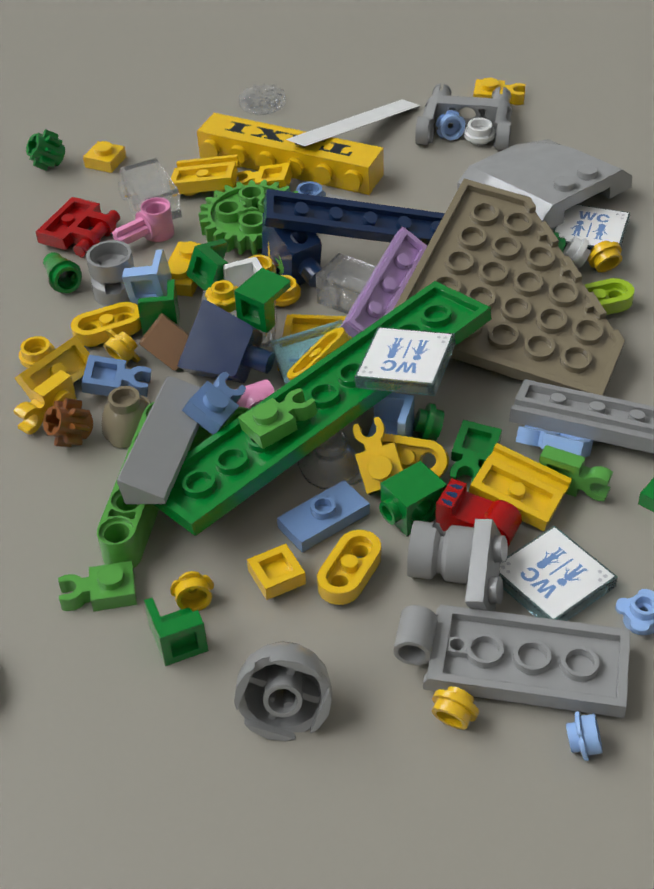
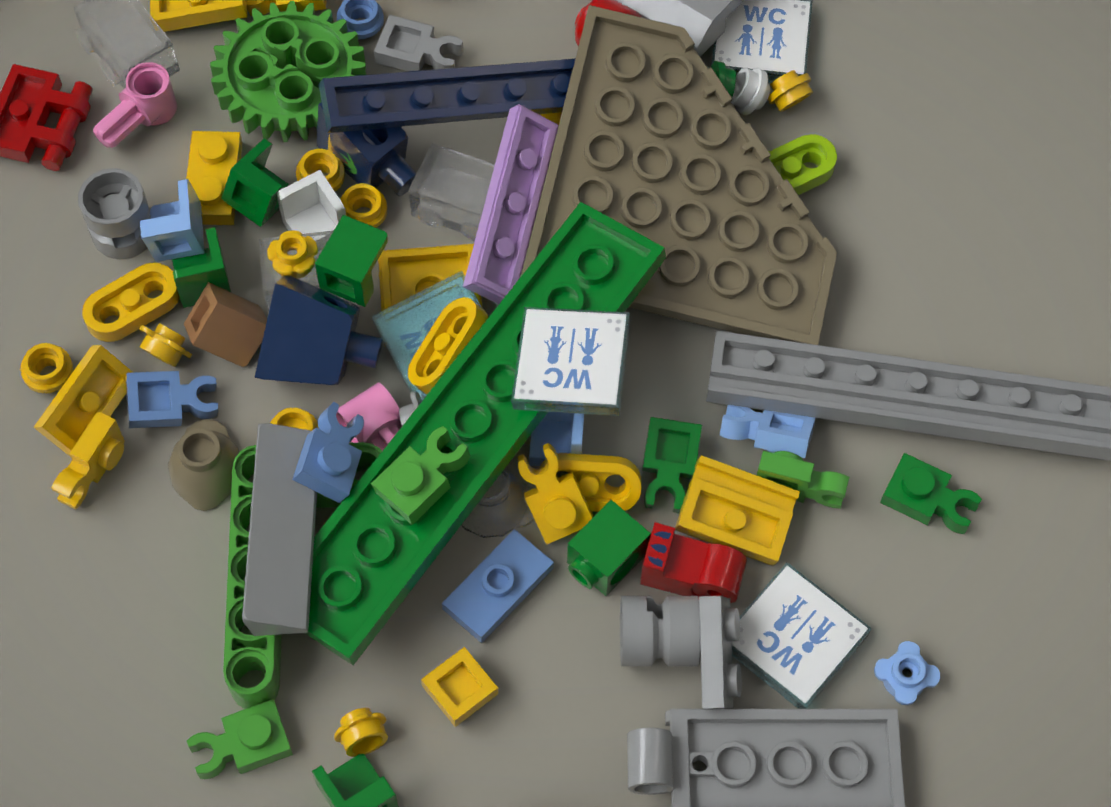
camera: 15 degrees left, 20 degrees up
green cone [43,252,82,293] -> none
dark orange gear [43,398,93,448] -> none
yellow plate [317,530,381,605] -> none
green plate [413,402,445,441] -> none

